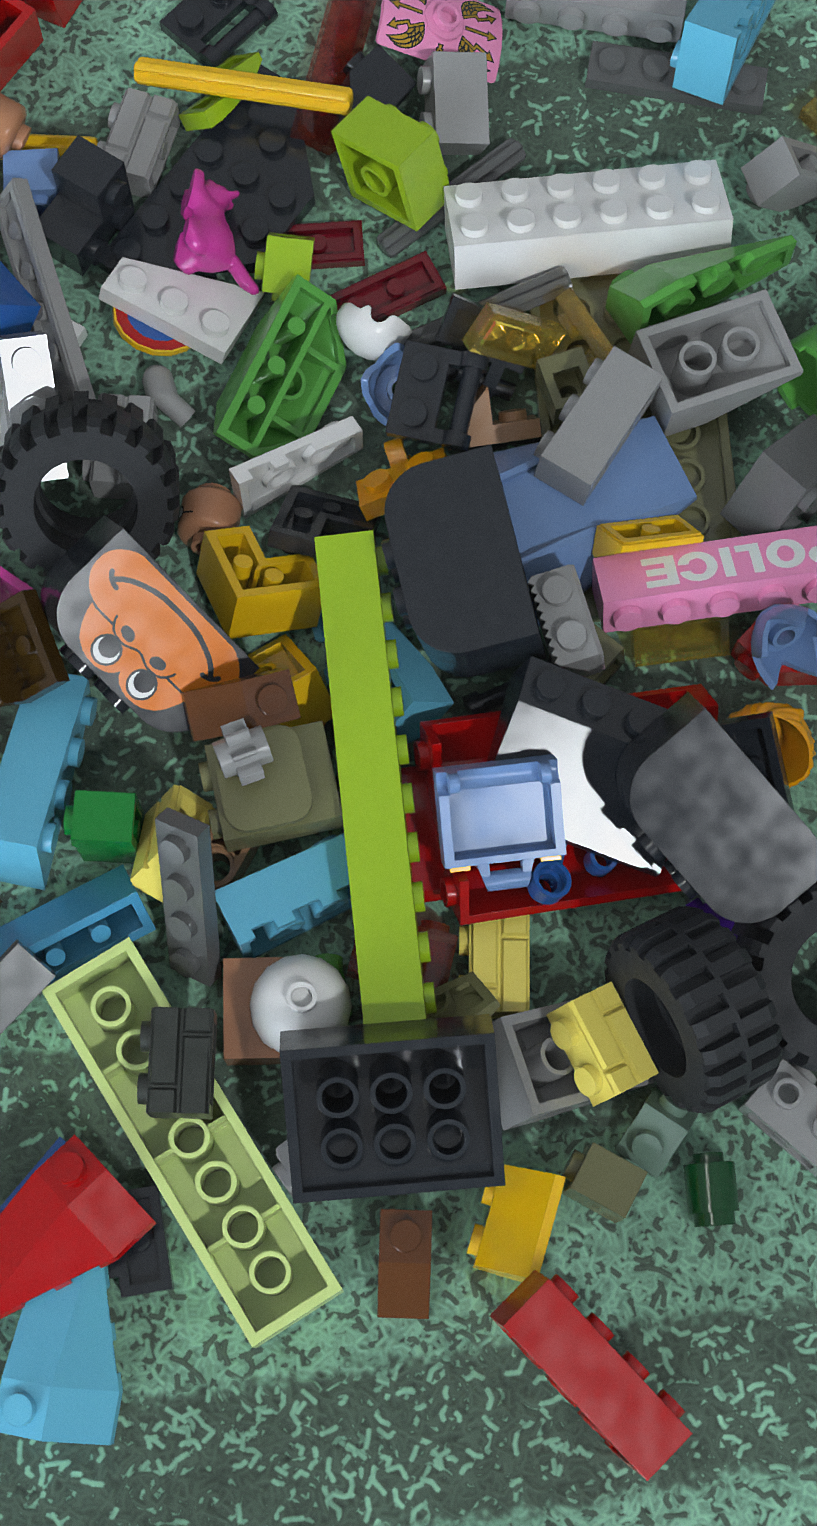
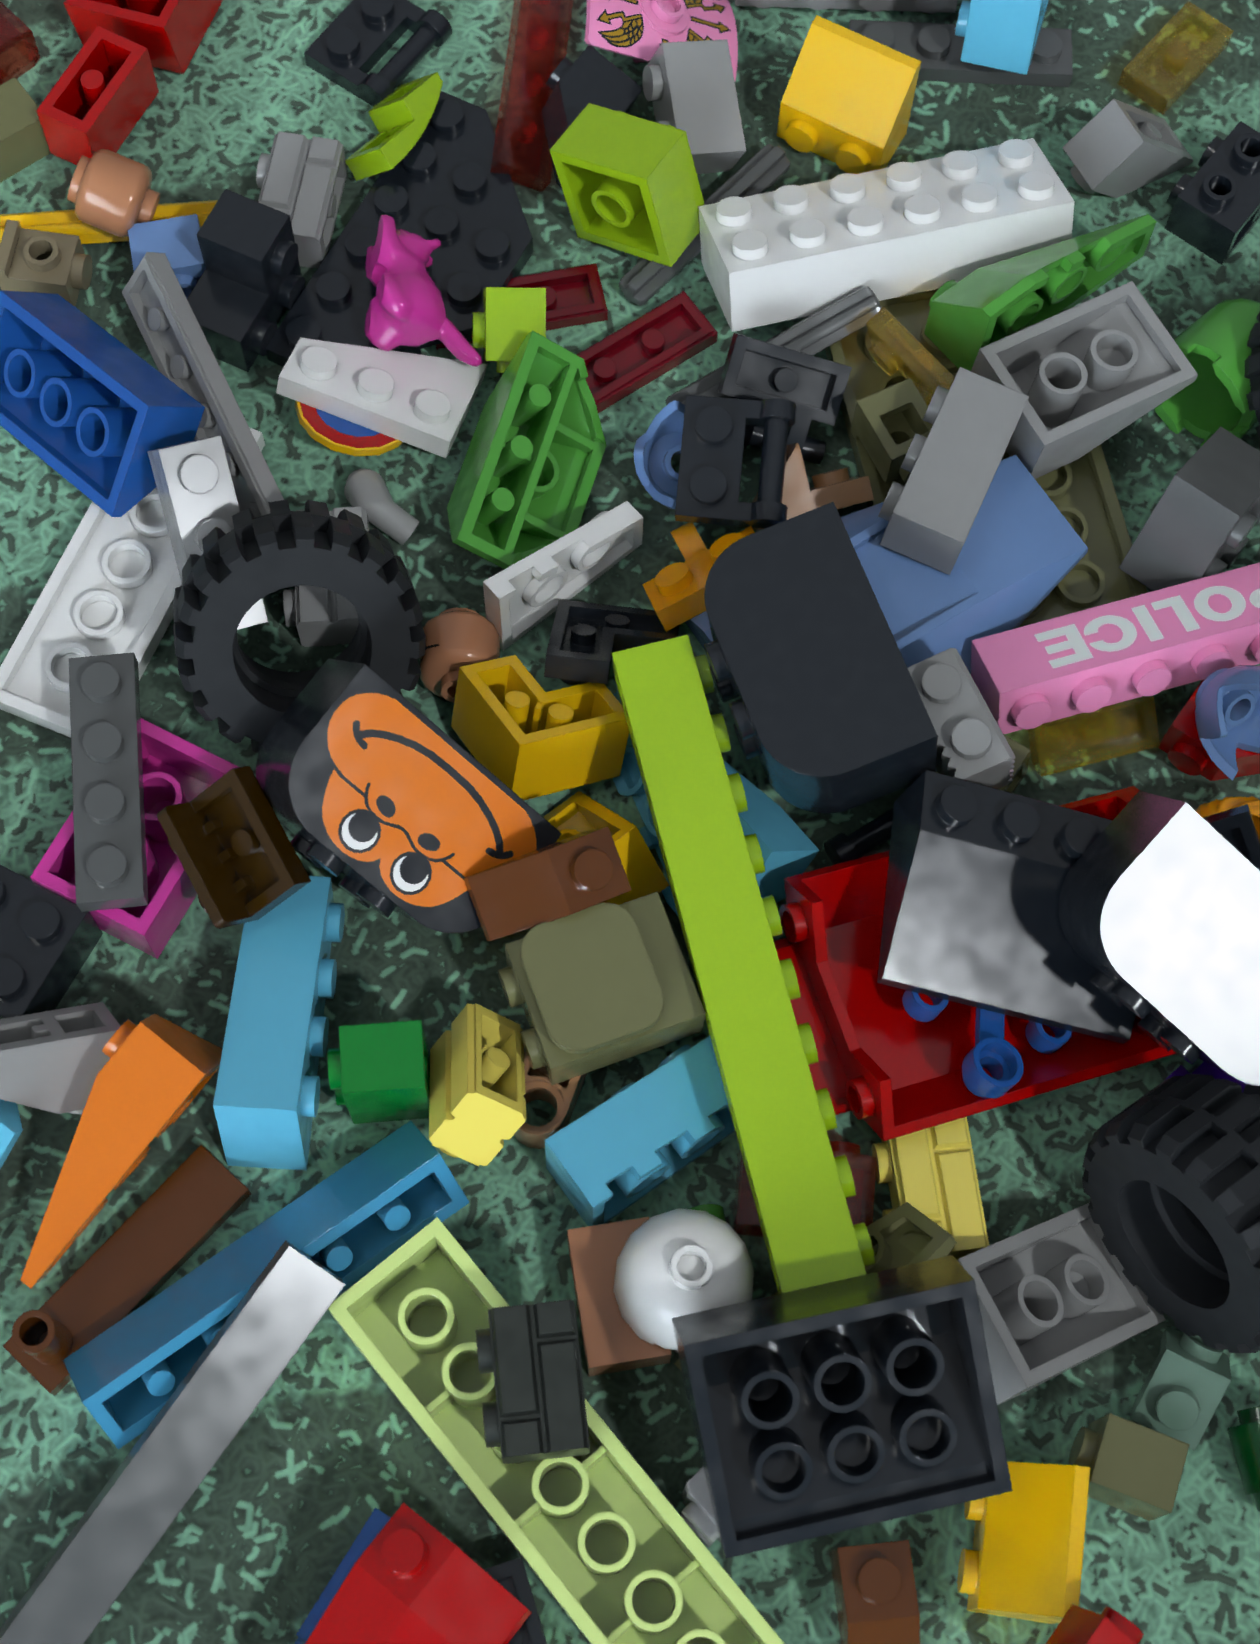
camera: 10 degrees left, 5 degrees down
yellow axle [134,57,354,115] -> none
dark grey plate [155,807,222,987] -> none
light grey gear [212,718,274,786] -> none
white hair [336,303,412,361] -> none
medium blue piece [432,754,566,892] -> none
clear yellow plate [462,302,566,369] -> none
light yellow brick [546,981,659,1107] -> none
yellow slope [592,515,704,558] -> none
none -> yellow slope [777,15,921,174]

